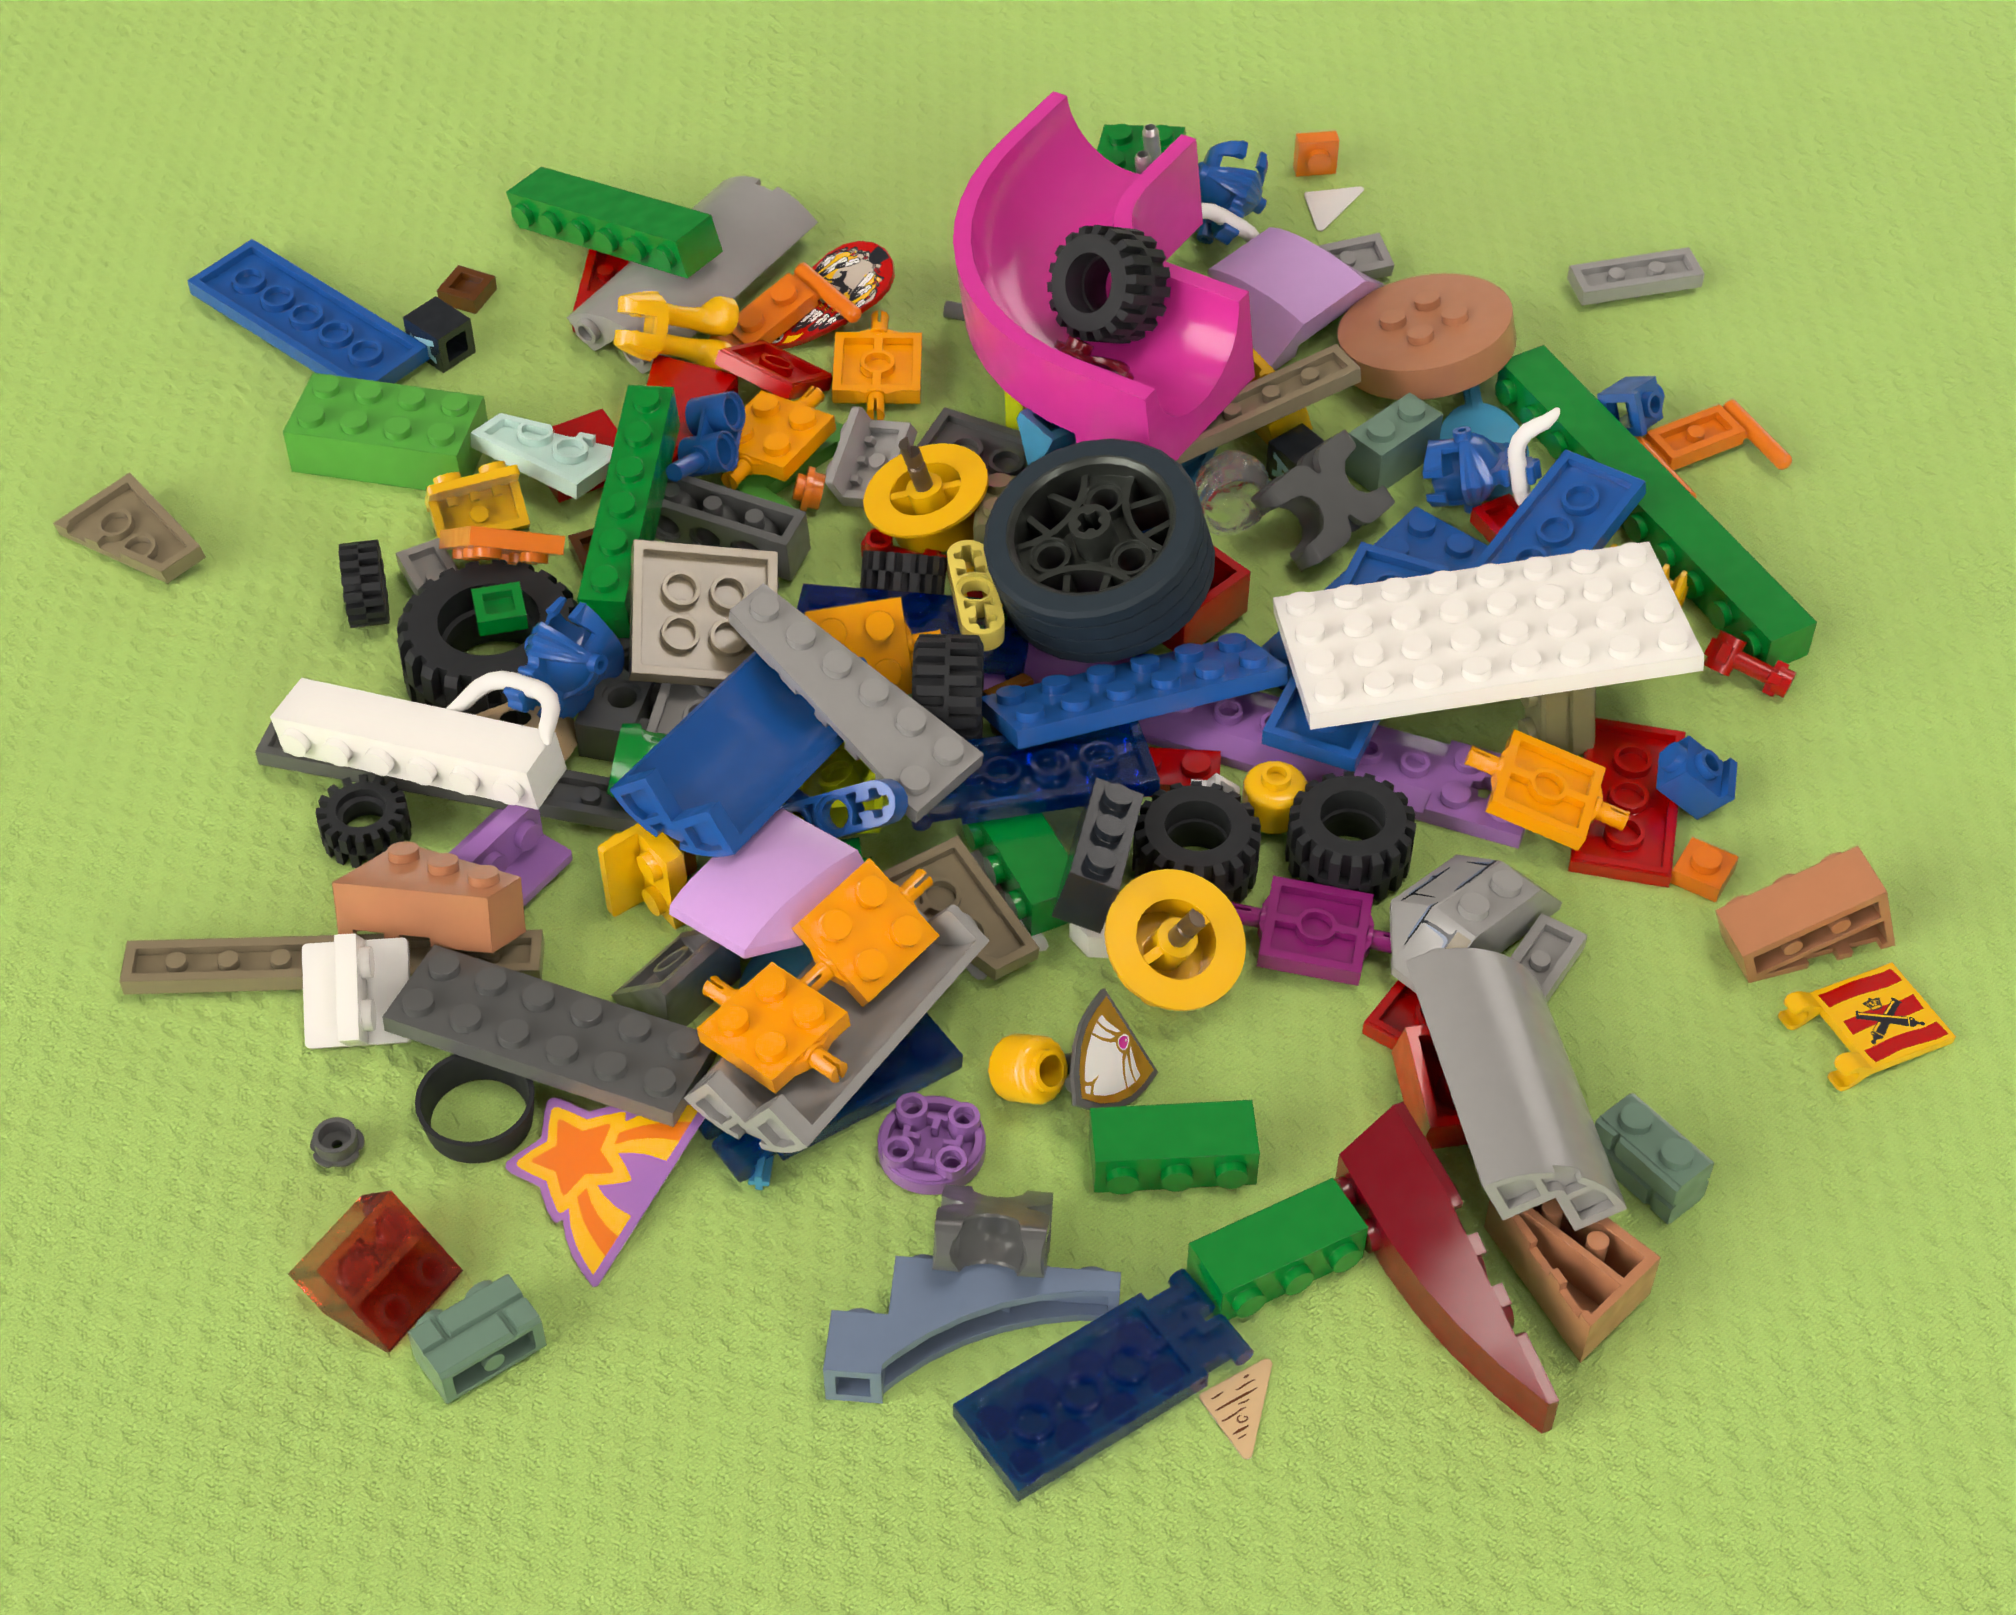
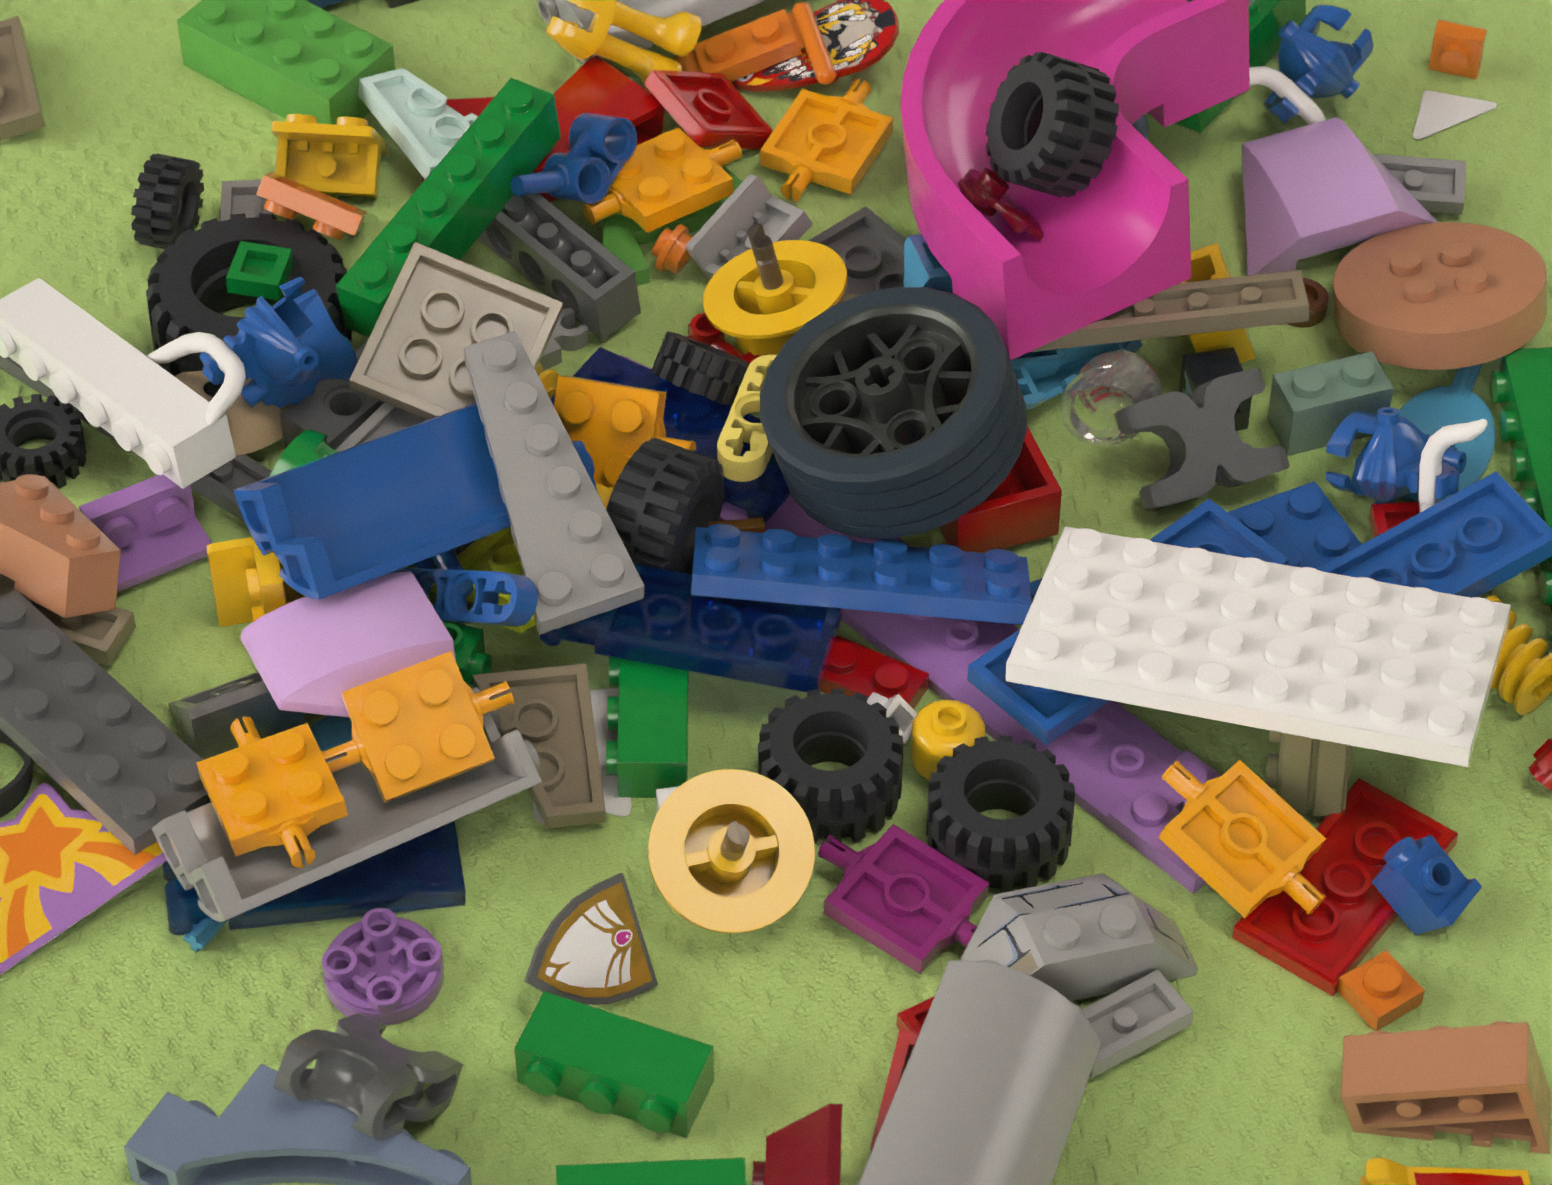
camera: 25 degrees right, 0 degrees up
yellow head [988,1033,1068,1105] -> none
black brick [1052,777,1144,934] -> none

